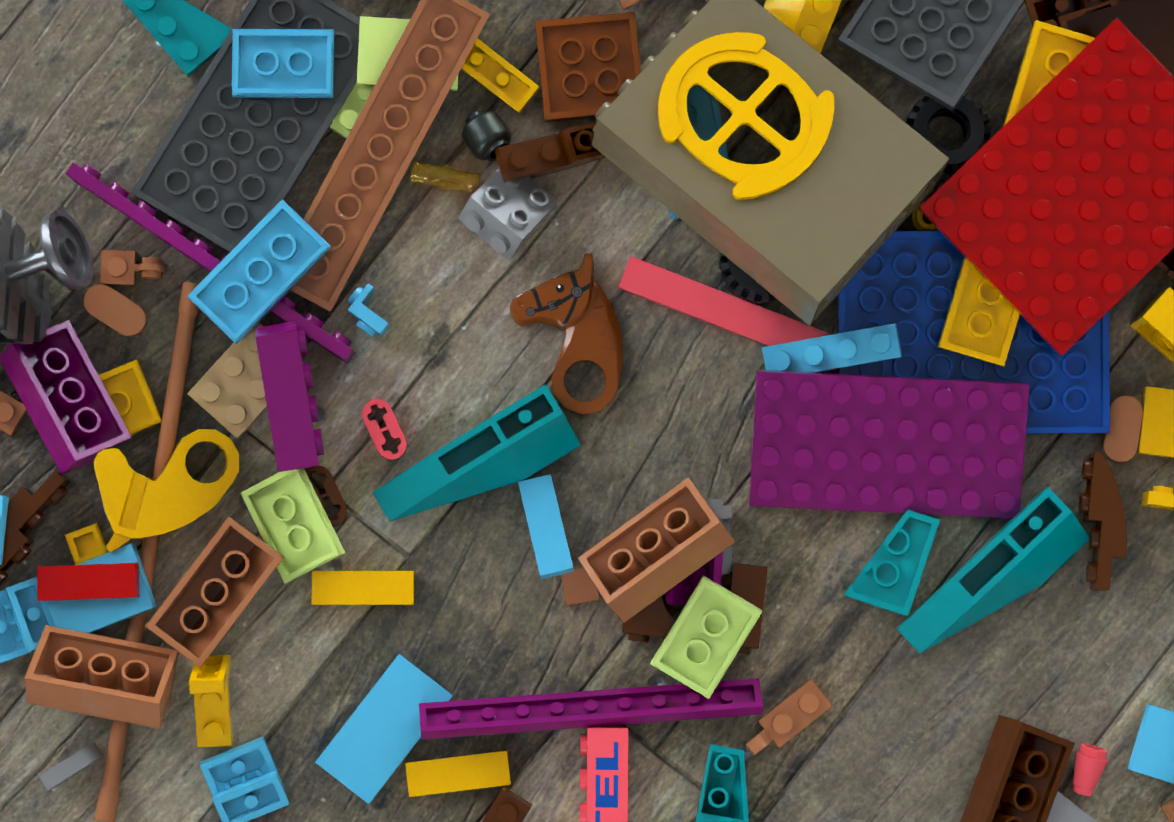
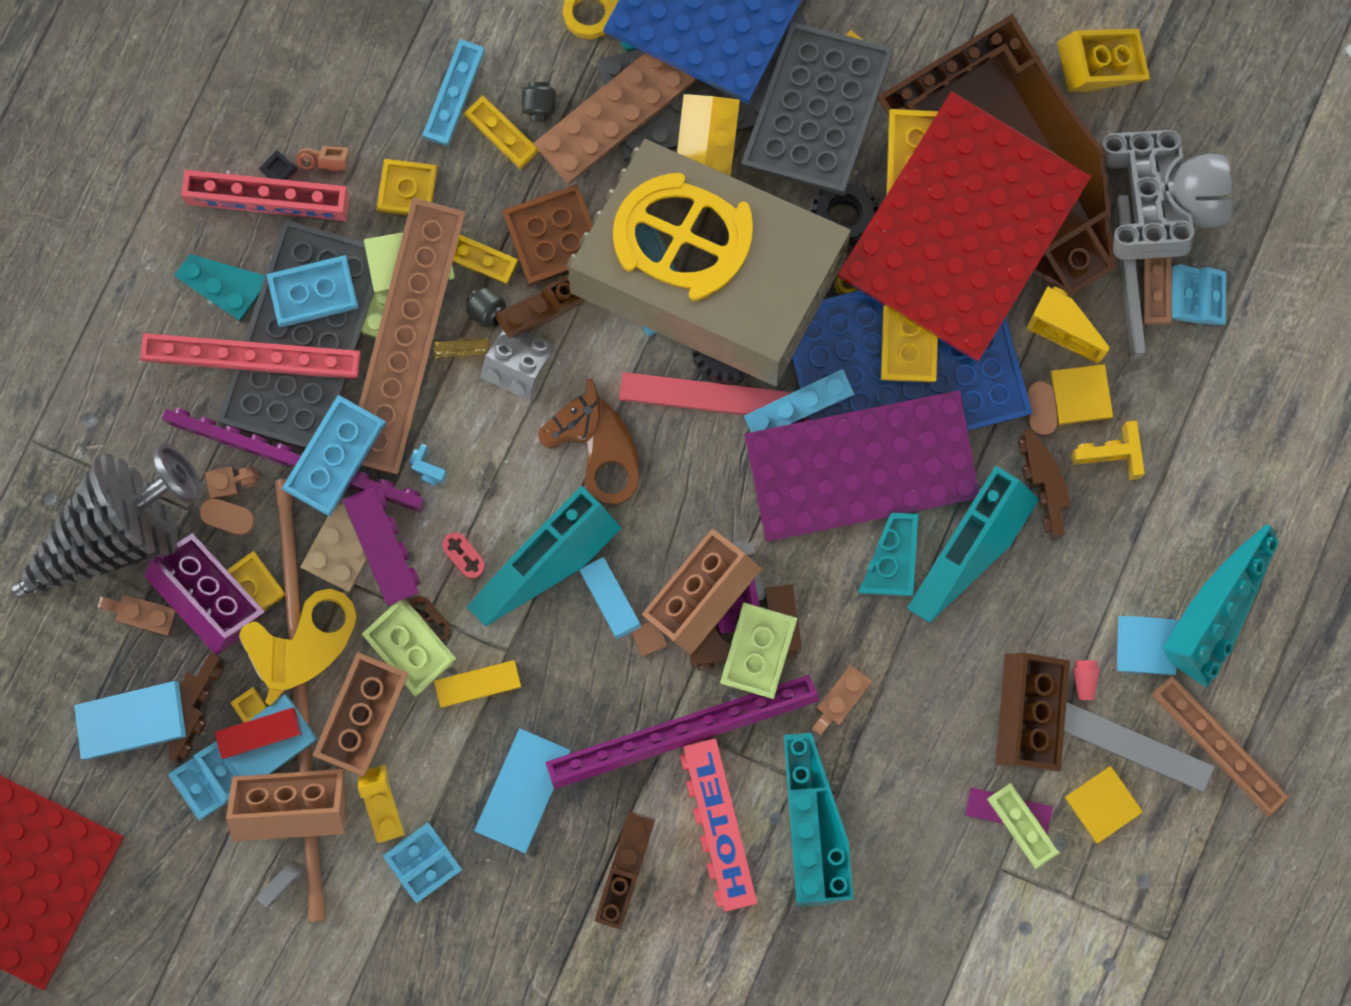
camera: 10 degrees left, 5 degrees down
yellow tile [405,750,511,797] -> none
none -> coral tile [140,333,361,380]

